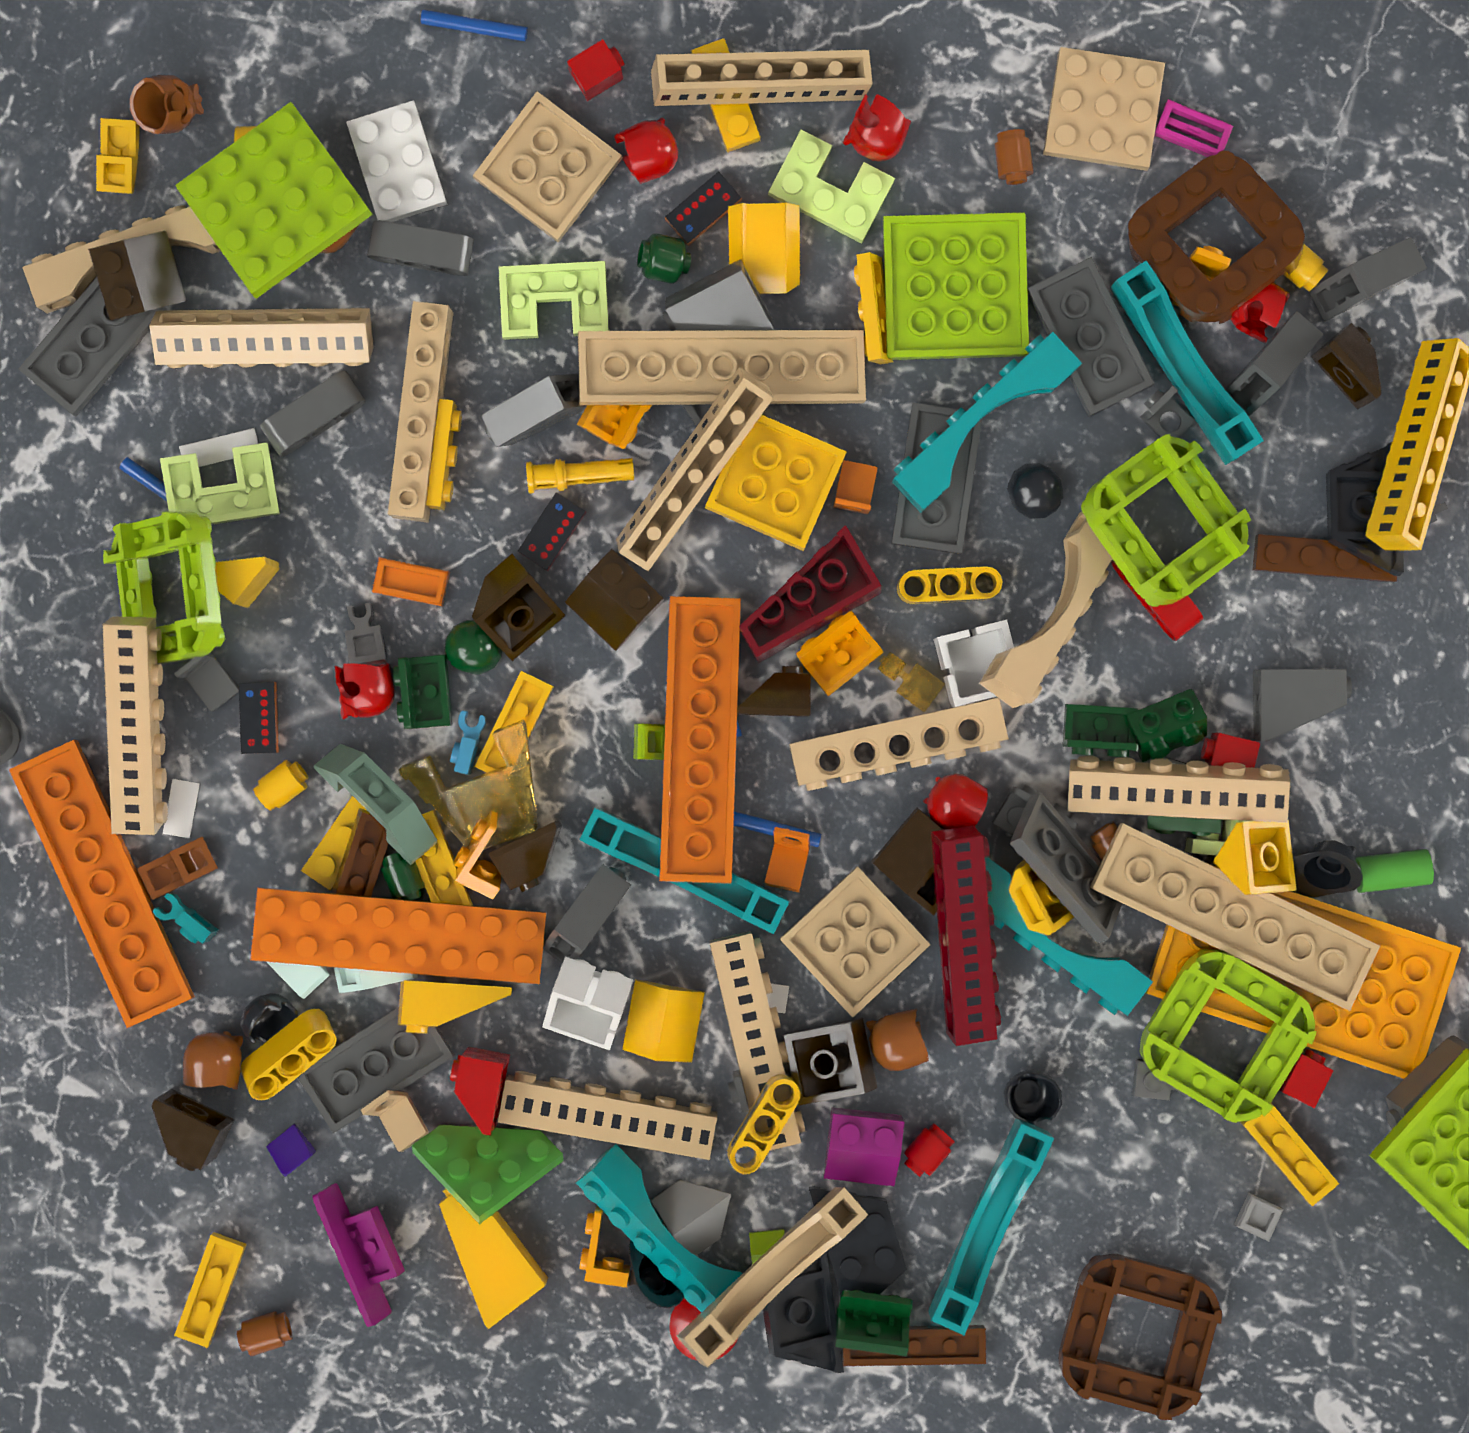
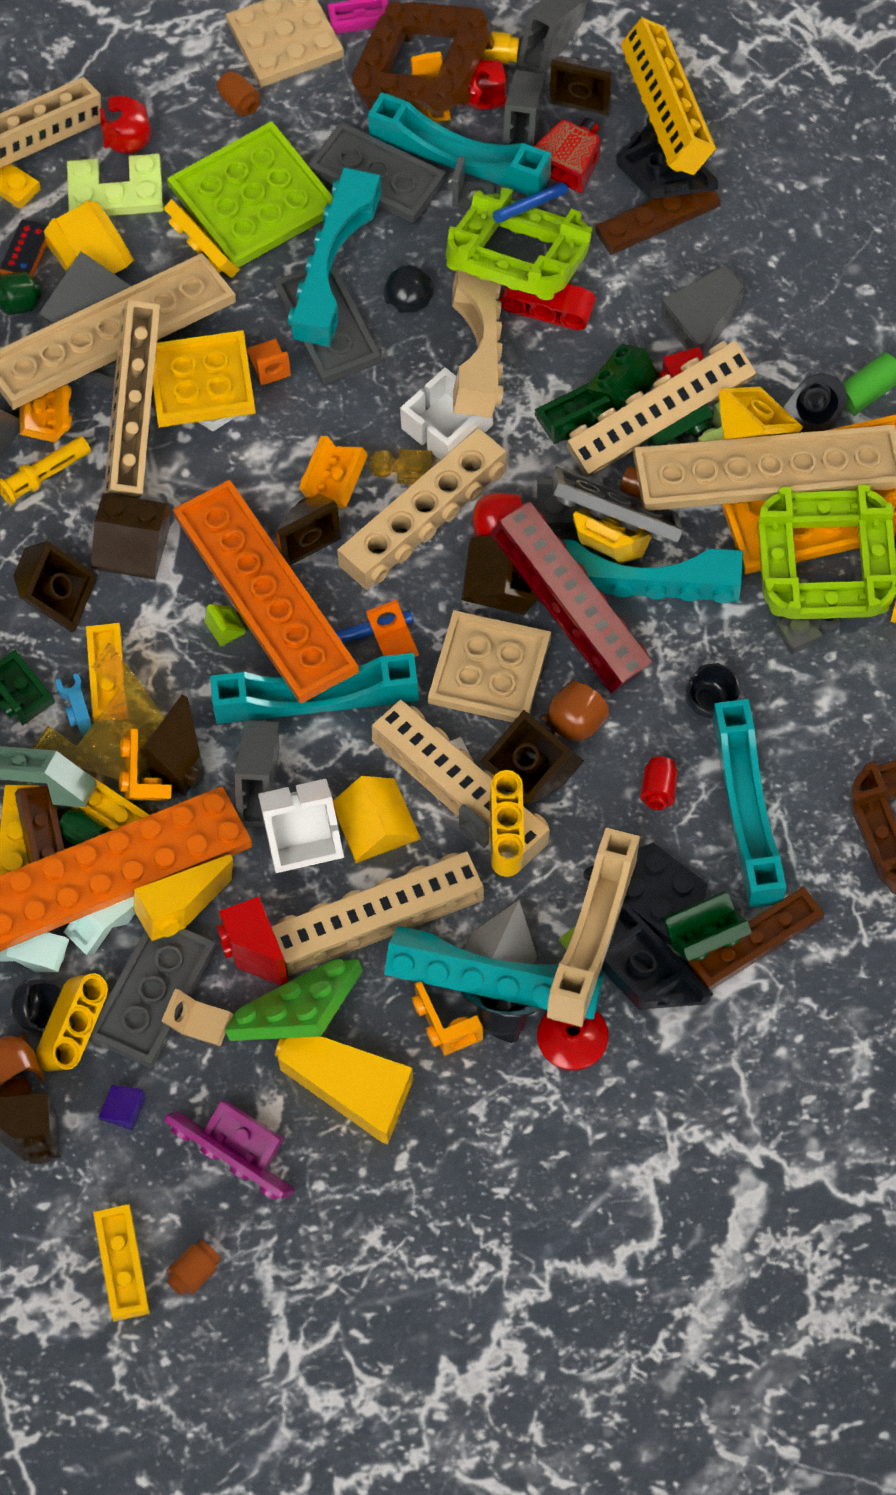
camera: 30 degrees left, 25 degrees down
dark green hair [444,620,502,675] -> none
black tile [518,492,587,571] -> none
dark red wedge [739,525,882,664] -> none
magenta slope [824,1107,905,1186] -> none
yellow beam [897,566,1003,604] -> none
none -> blue bar [493,182,568,223]
none -> red torso [534,117,601,194]

